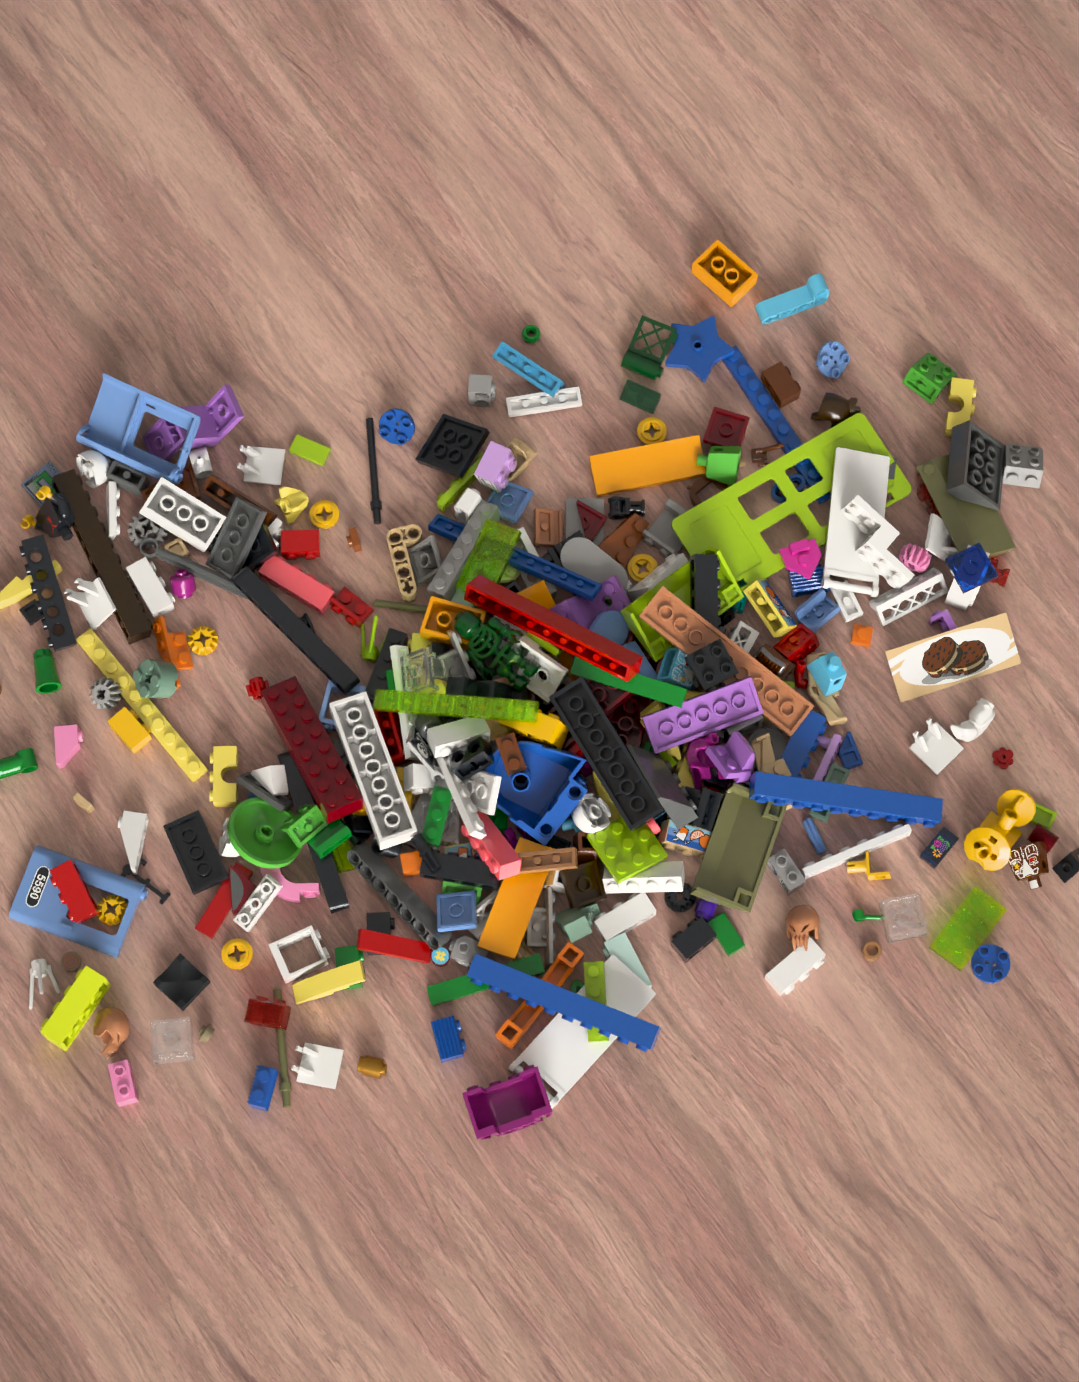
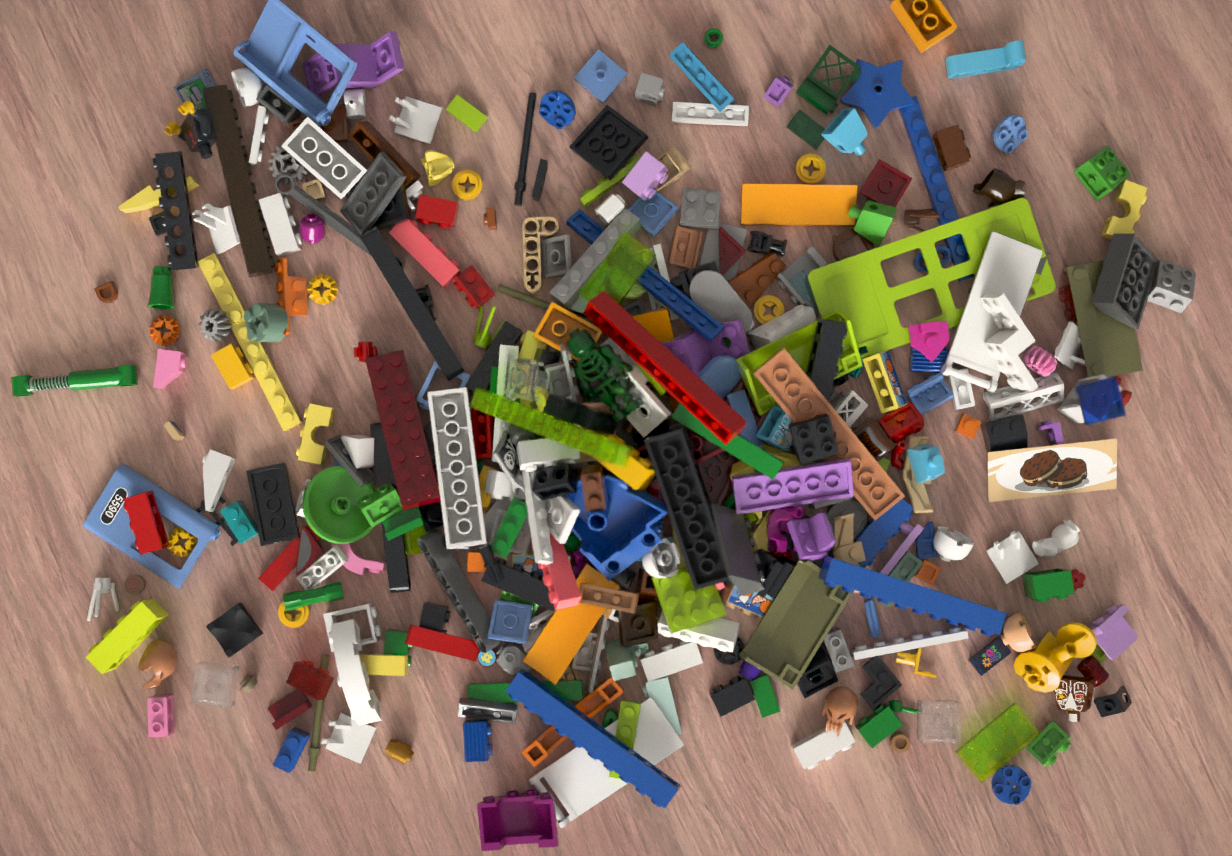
camera: 10 degrees right, 15 degrees up
none -> orange gear [149,315,180,346]
none -> teal brick [220,500,259,544]
none -> dark red panel [268,688,312,730]
none -> green axle [283,582,344,611]
none -> white brick [329,619,382,725]
none -> dark grey tile [458,698,518,723]
none -> black tile [532,159,548,201]
none -> medium blue plate [574,49,627,103]
none -> light grey plate [680,188,721,229]
none -> medium lavender bracket [763,75,794,107]
none -> clear light blue tile [788,269,817,310]
none -> black slope [797,645,838,698]
none -> medium azure torso [821,108,868,156]
none -> green brick [855,703,903,748]
none -> black plate [860,656,902,710]
none -> orange tile [915,559,941,585]
none -> white cylinder [933,526,974,562]
none -> black slope [980,414,1028,454]
none -> light nougat cylinder [1001,612,1037,652]
none -> green brick [1022,568,1075,602]
none -> bright green bracket [1026,721,1071,767]
none -> lavender bracket [1089,604,1138,660]

